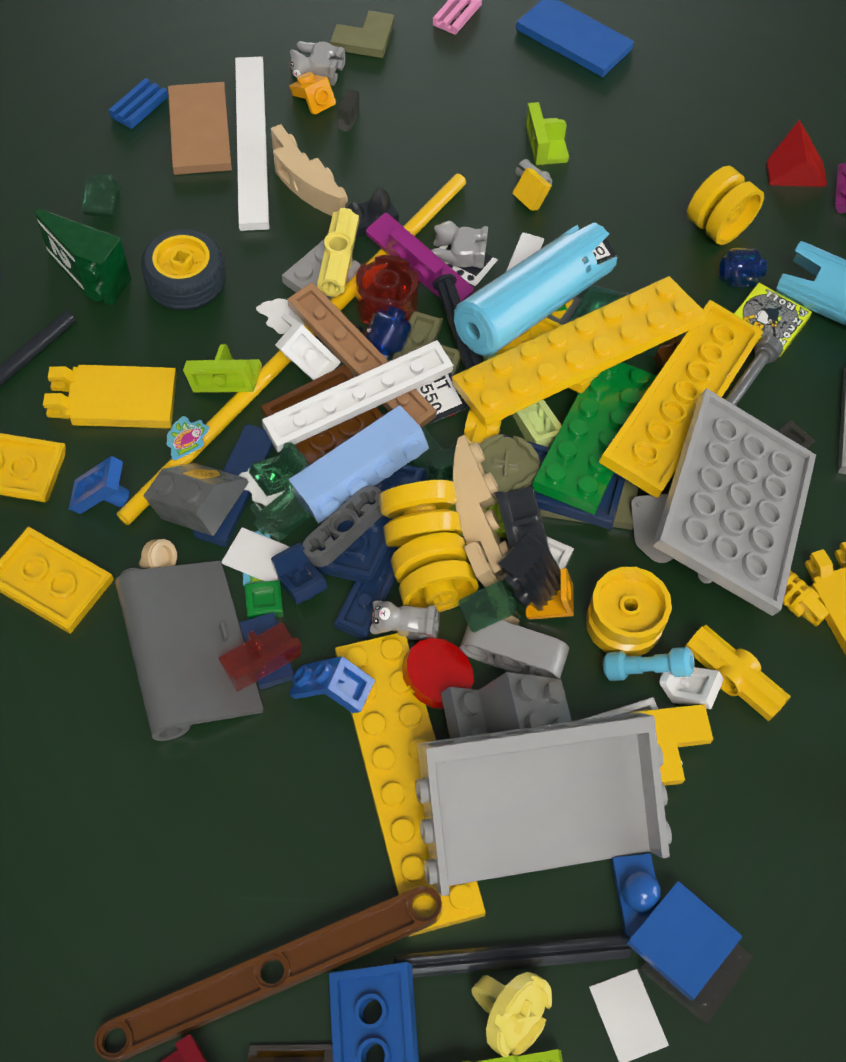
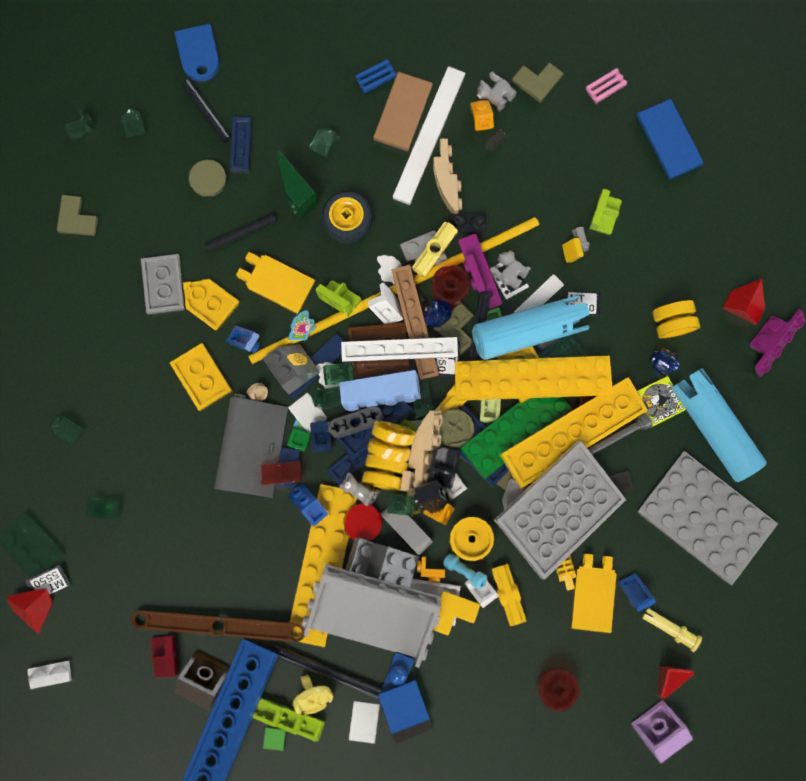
camera: 30 degrees right, 20 degrees up
none -> light orange bracket [417,557,445,582]

